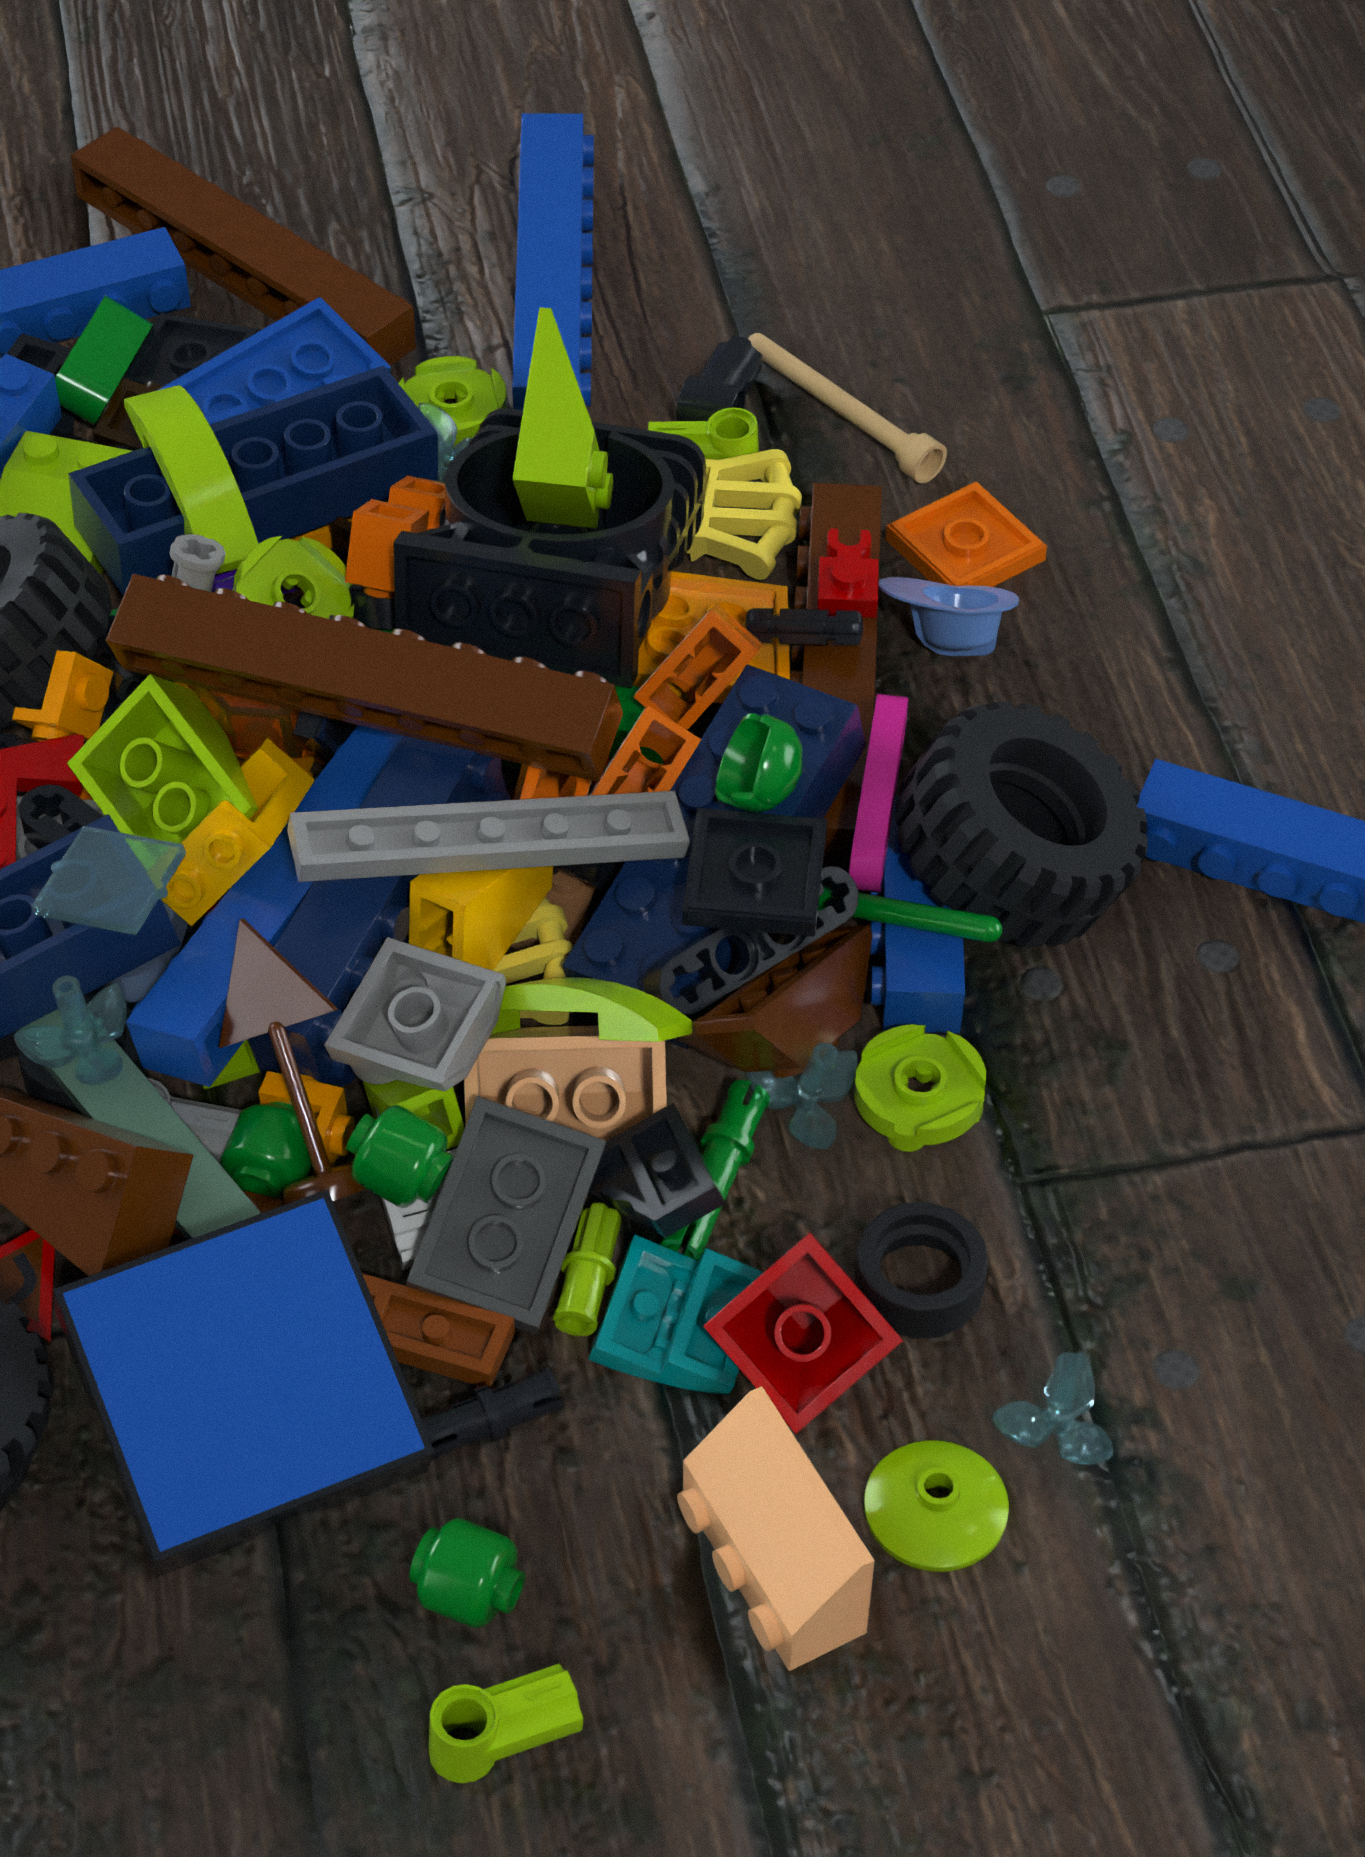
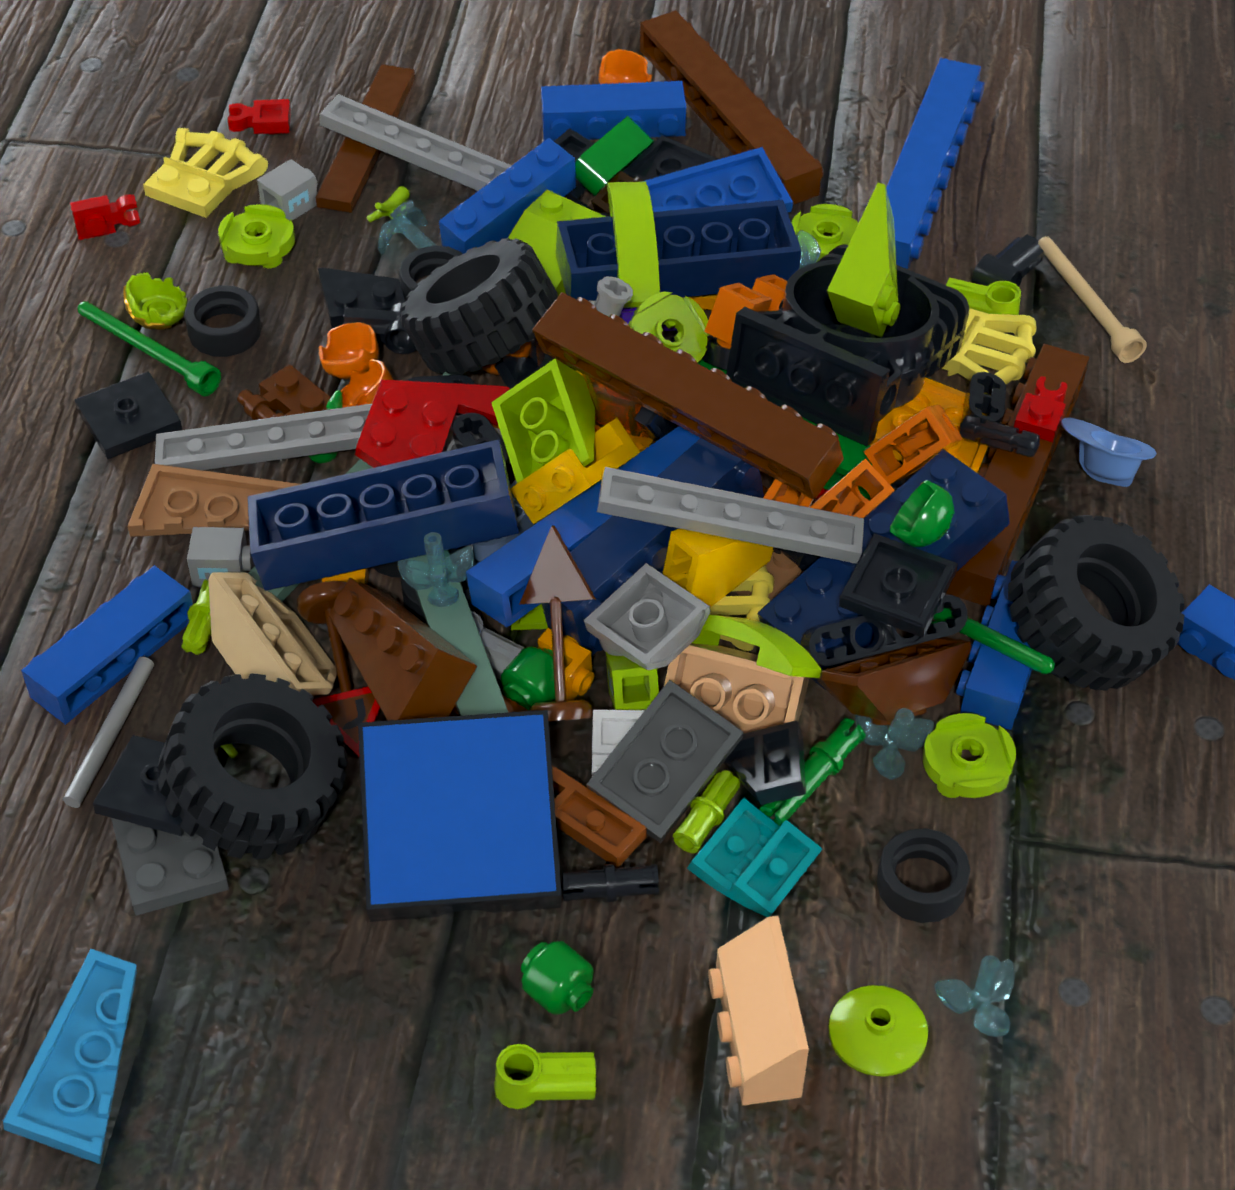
camera: 20 degrees right, 0 degrees up
light orange bracket [12,650,113,742] -> none
clear light blue piece [31,826,186,935] -> none
green head [346,1105,454,1208] -> none
red slope [703,1232,903,1434] -> none
dark pink beam [849,694,909,893] -> none
orange tile [885,481,1047,587] -> none
none -> orange hair [599,49,652,84]
none -> black beam [963,372,1006,423]

